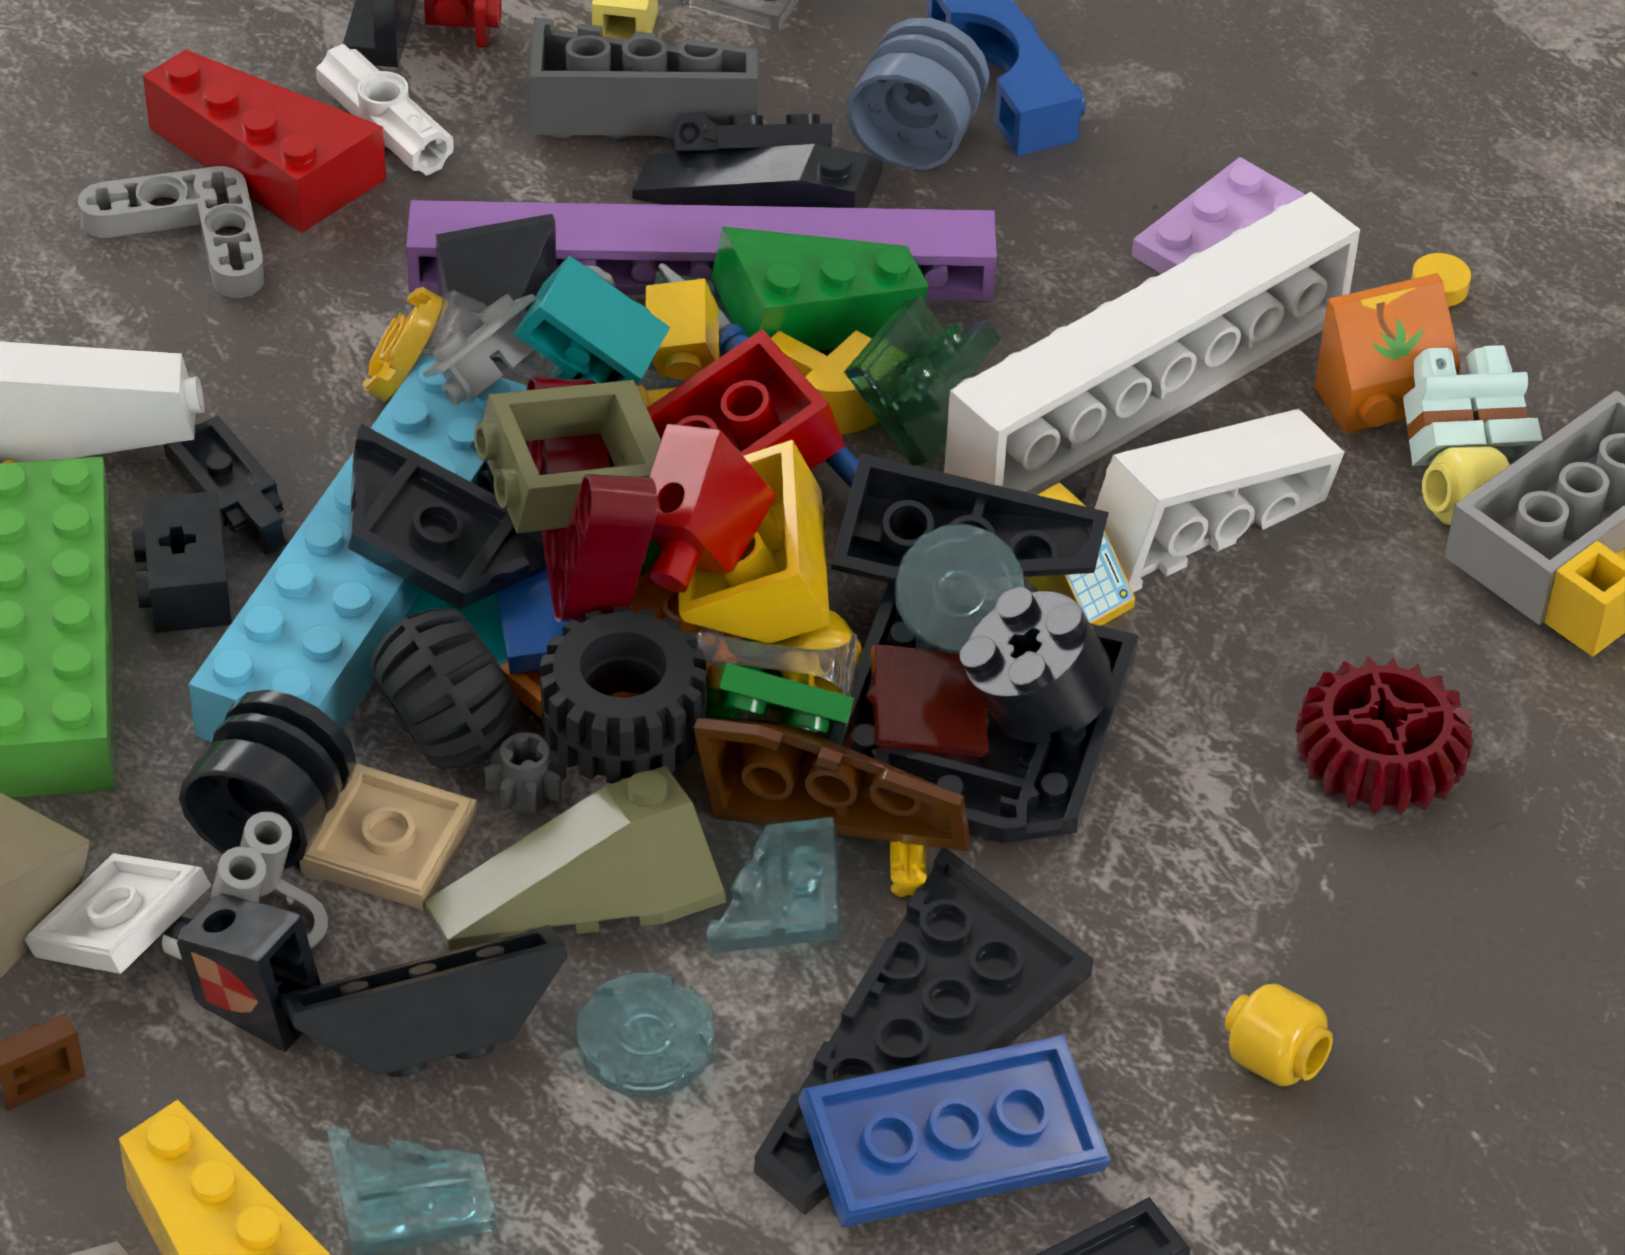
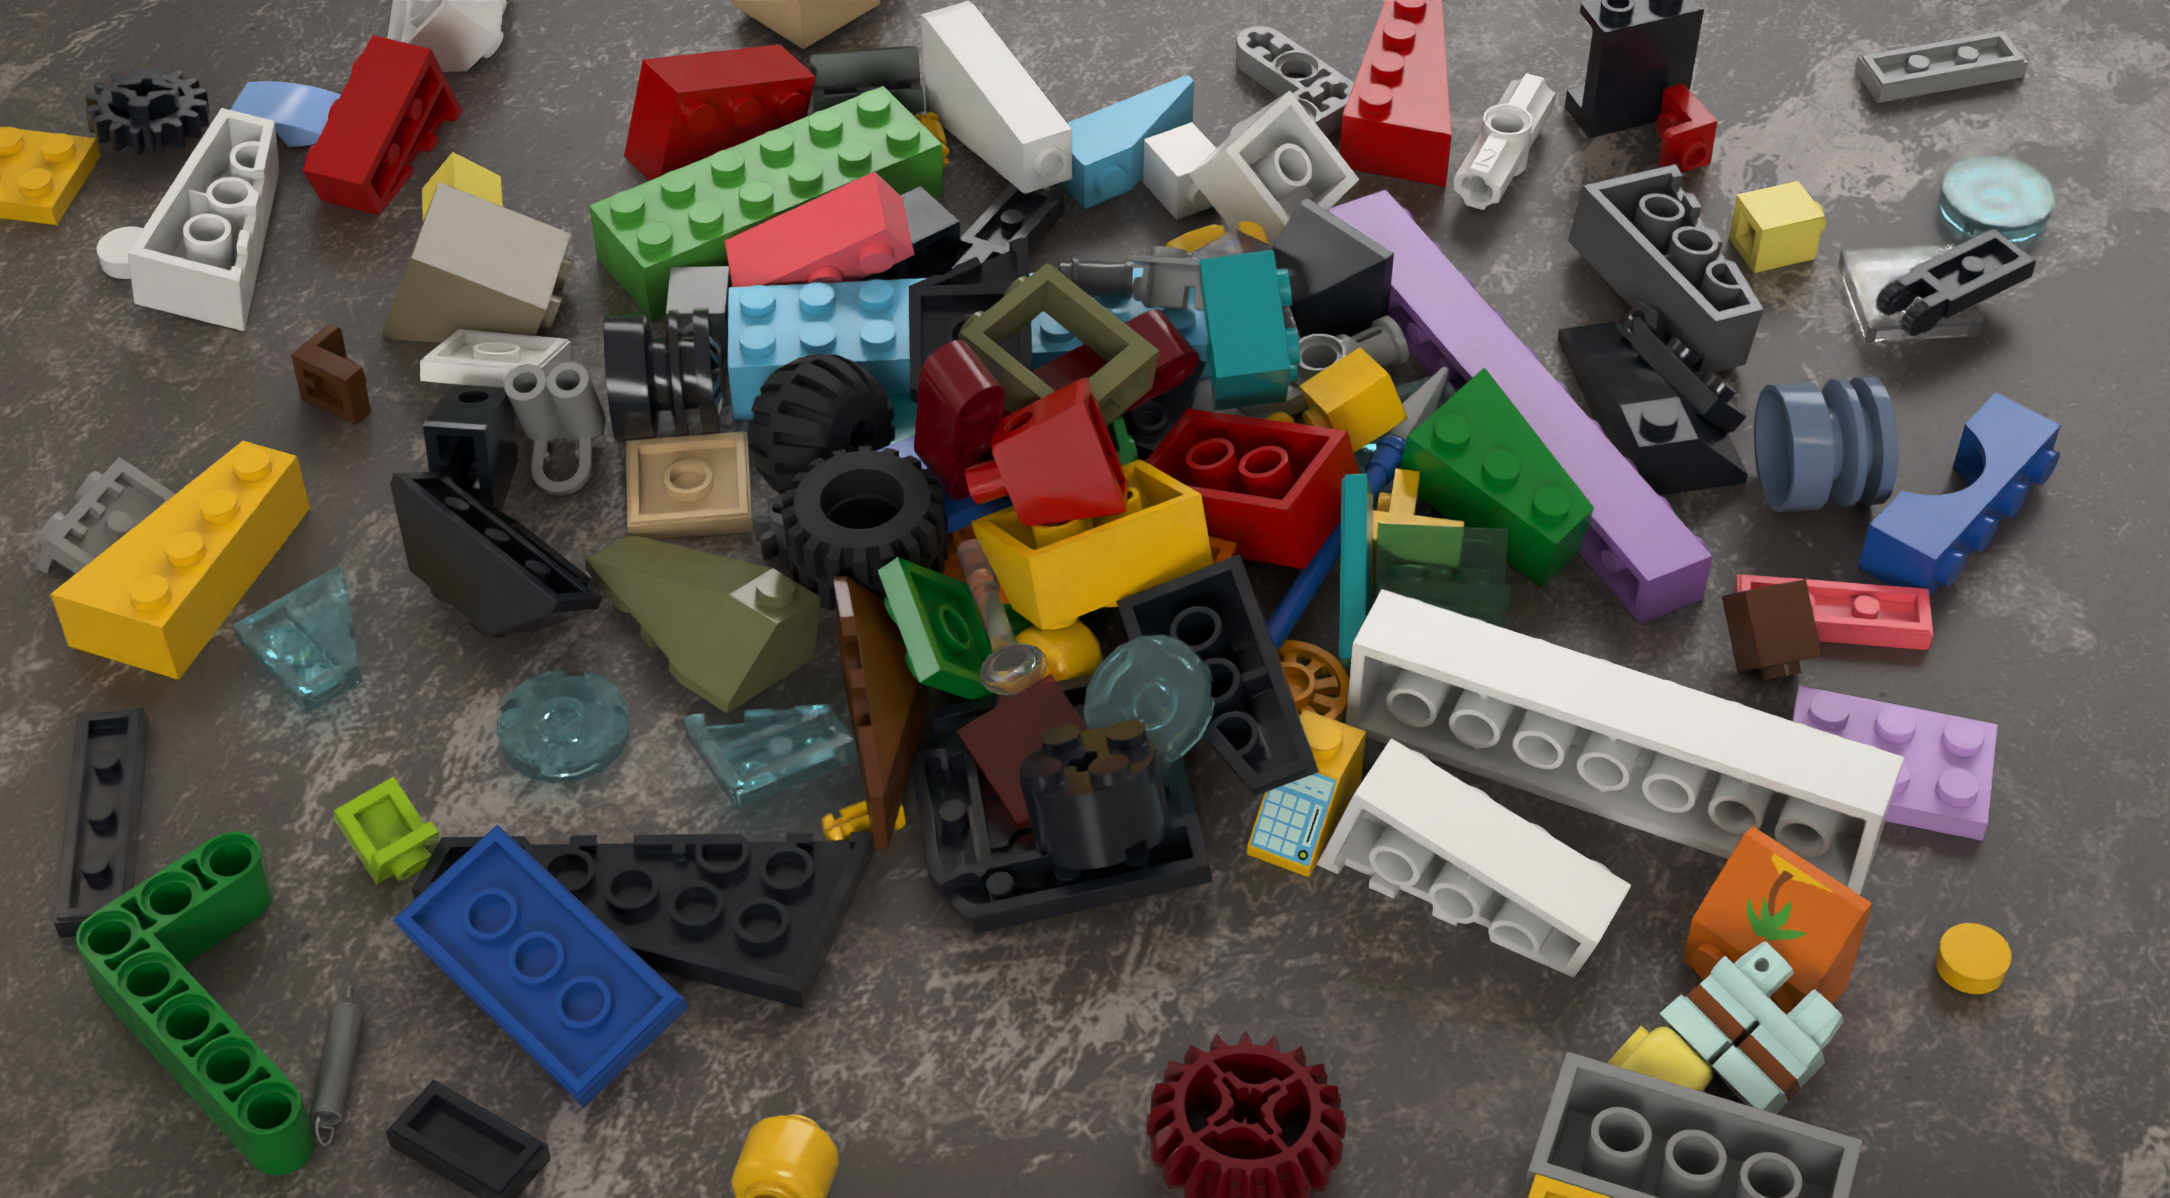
camera: 65 degrees right, 0 degrees up
none -> lime bracket [333,776,440,885]
none -> light grey brick [666,266,731,357]
none -> coral brick [725,171,914,287]
none -> medium azure slope [1059,75,1194,209]
none -> dark grey pin [1059,255,1133,299]
none -> white brick [1143,122,1216,220]
none -> white brick [1188,90,1359,249]
none -> teal tile [1339,474,1373,678]
none -> reddish brown brick [1722,579,1822,680]
none -> coral tile [1733,574,1933,650]

